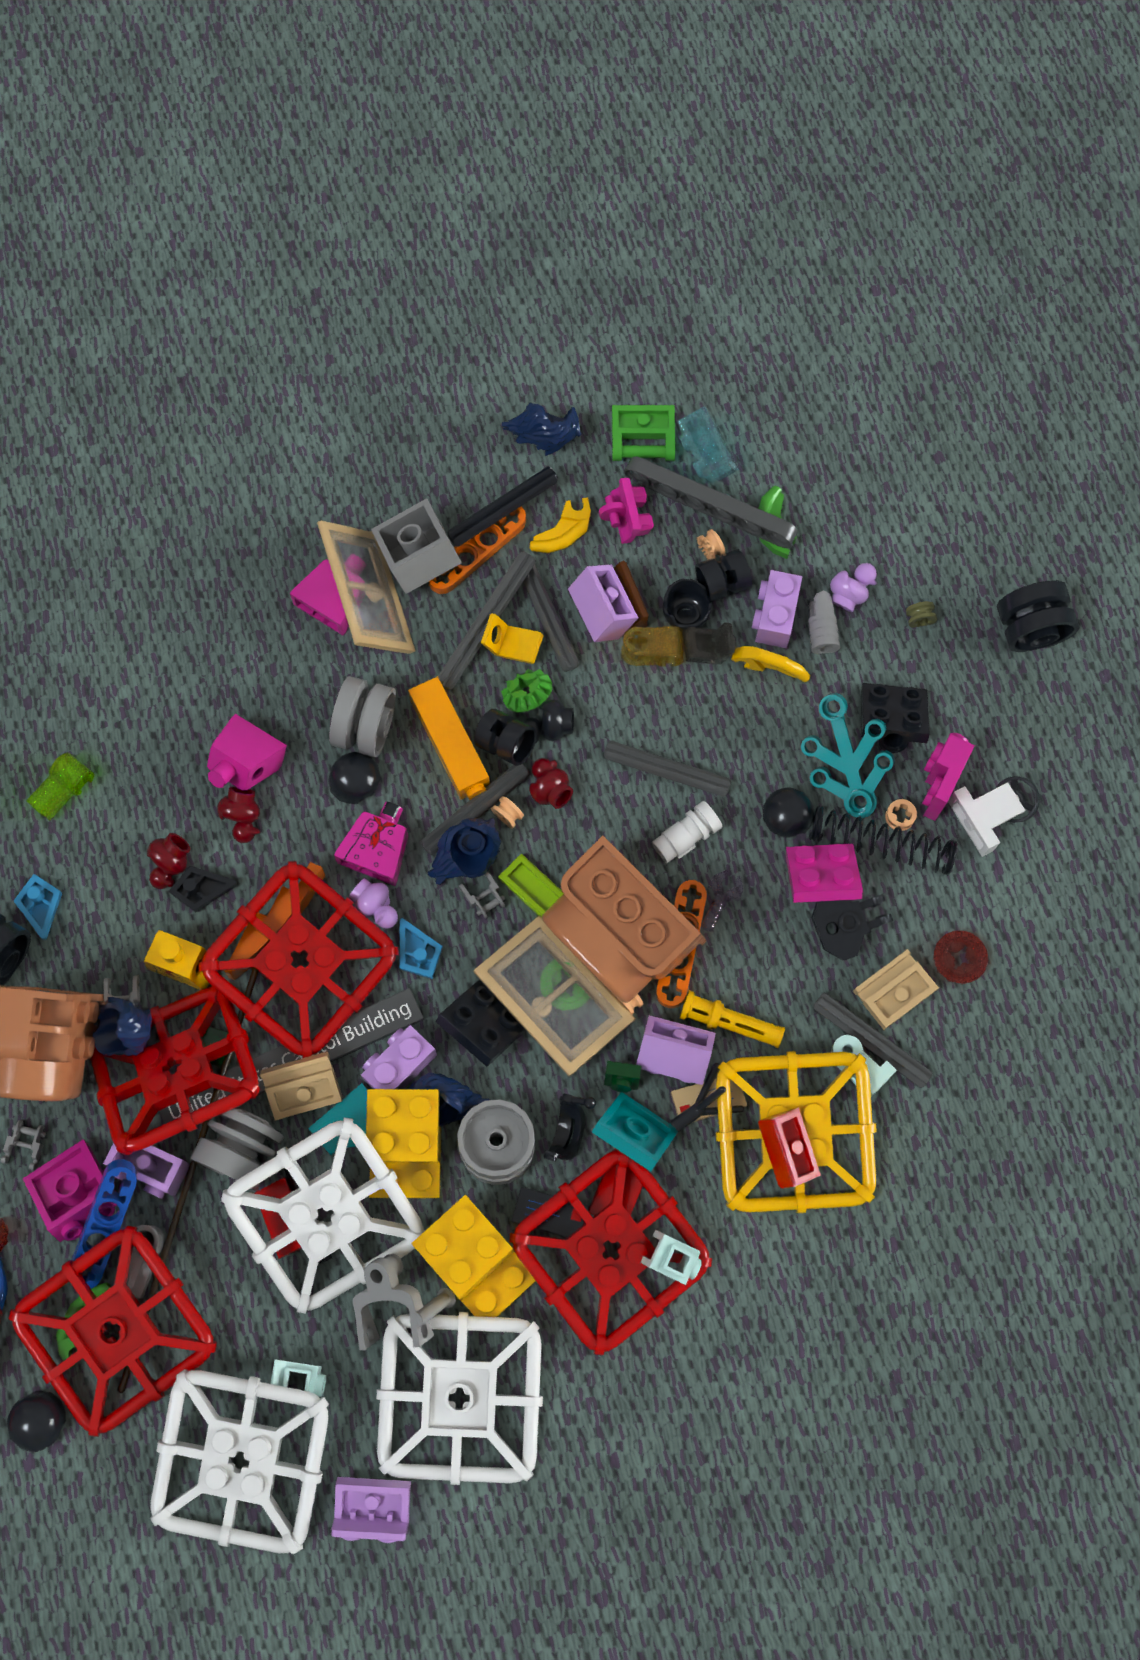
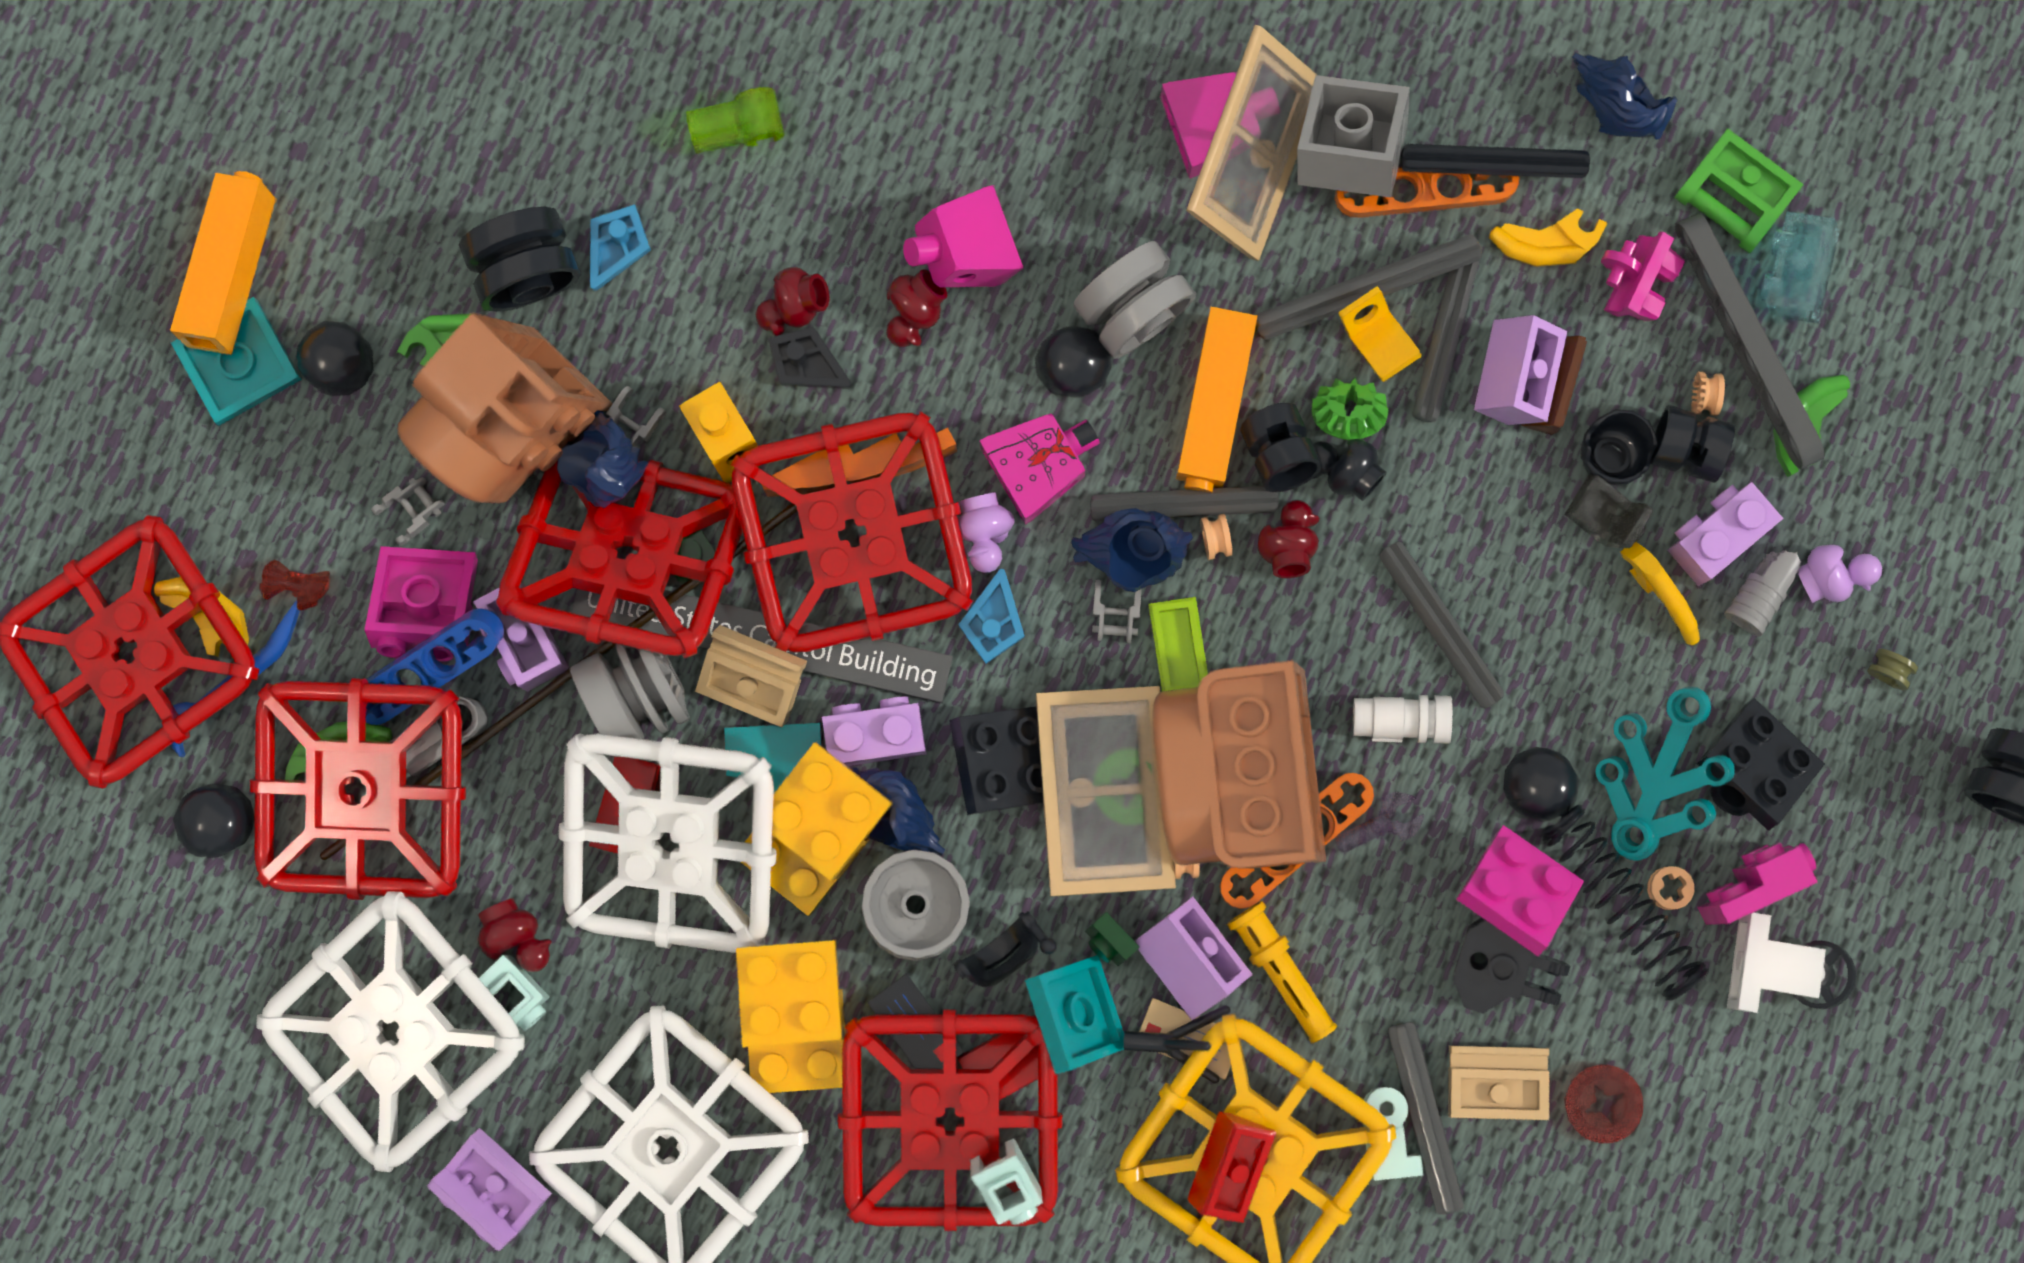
camera: 40 degrees right, 10 degrees up
light grey piece [352,1254,456,1350] -> none
clear yellow piece [621,626,684,667] -> none
none -> dark red animal [477,898,552,972]

